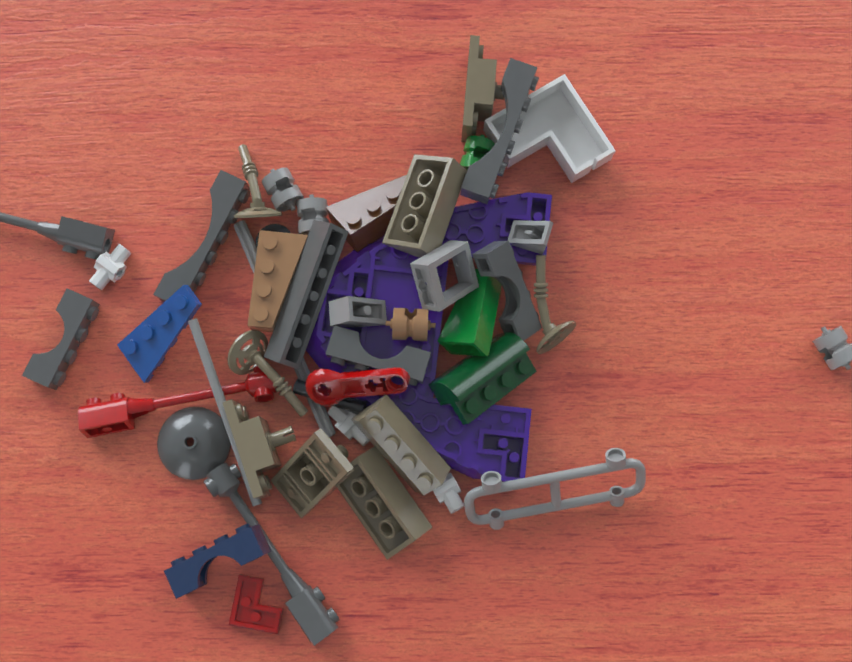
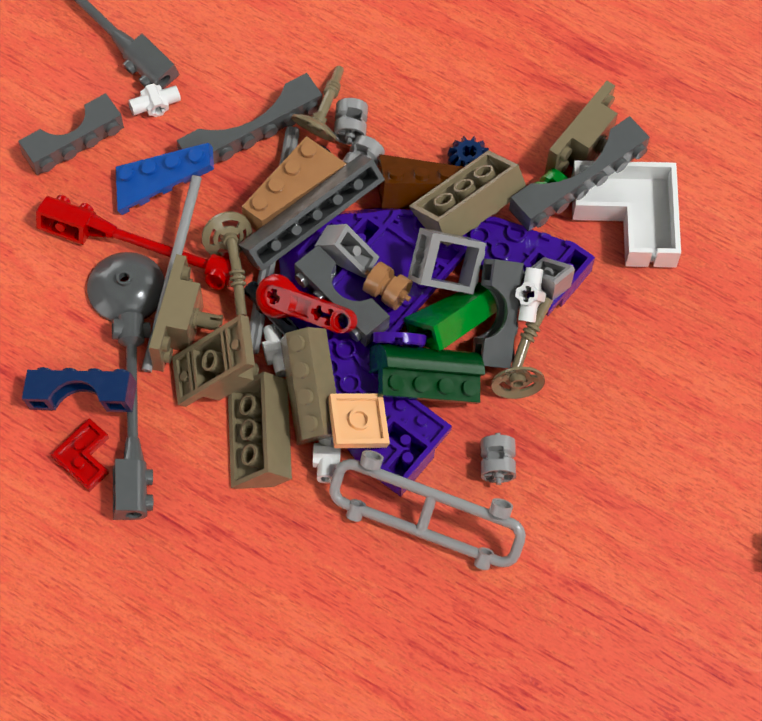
camera: 30 degrees right, 15 degrees down
none -> light nougat plate [328,394,390,448]
none -> dark purple tile [372,332,426,347]
none -> dark blue gear [448,136,489,167]
none -> light grey wheel [480,433,516,485]
none -> white axle [515,267,546,323]

